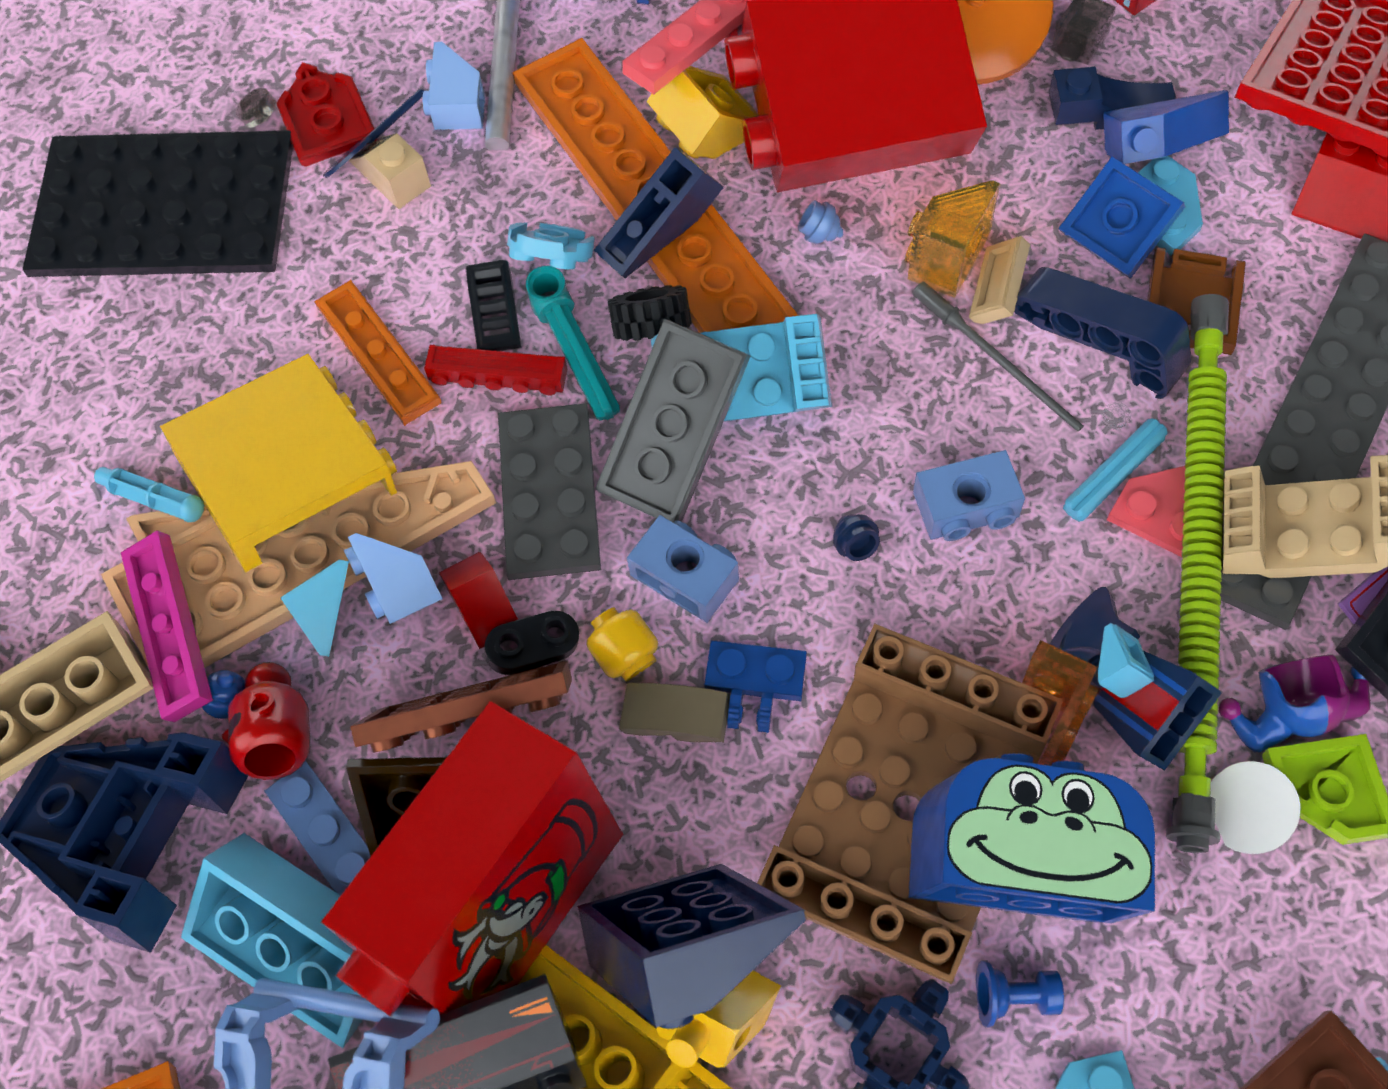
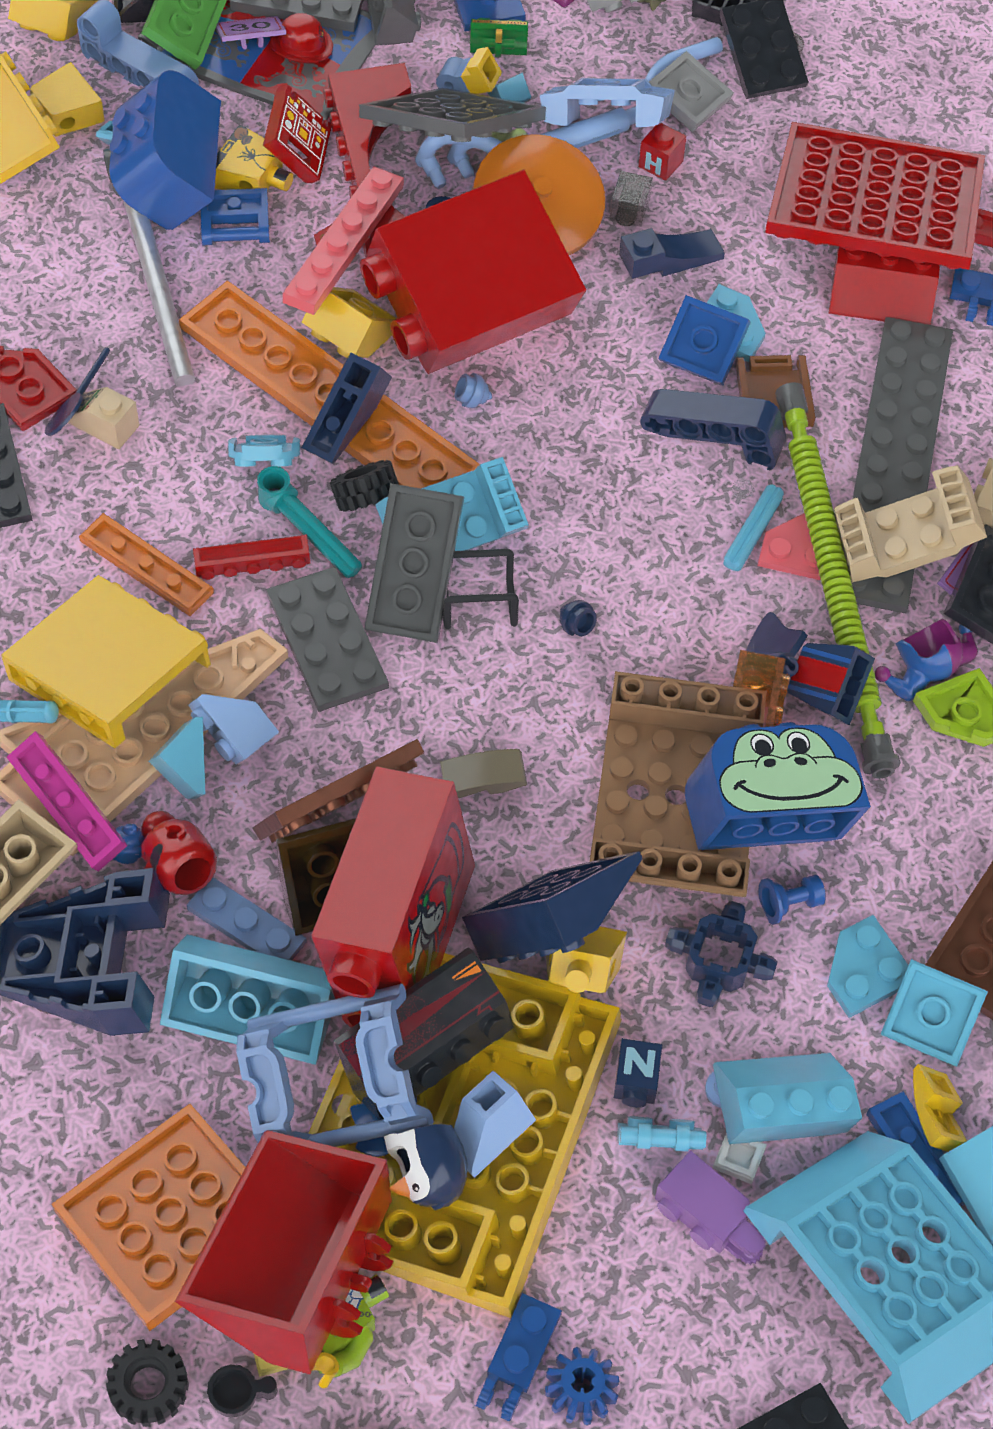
camera: 25 degrees left, 5 degrees down
light blue slope [423,42,485,130] -> none
red slope [439,552,518,649] -> none
black slope [466,260,522,351] -> none
black plate [485,611,579,675] -> none
yellow head [586,607,659,682] -> none
medium blue brick [627,515,739,623] -> none
blue hinge [704,640,807,733] -> none
clear yellow slope [904,180,1000,298] -> none
dark grey piece [913,281,1084,431] -> none
medium blue brick [913,450,1025,541] -> none
tan tile [969,236,1030,324] -> none
medium azure slope [1098,623,1154,698] -> none
blue slope [1103,90,1229,164] -> none
white sticker [1210,761,1300,854] -> none
none -> black piece [443,549,519,630]

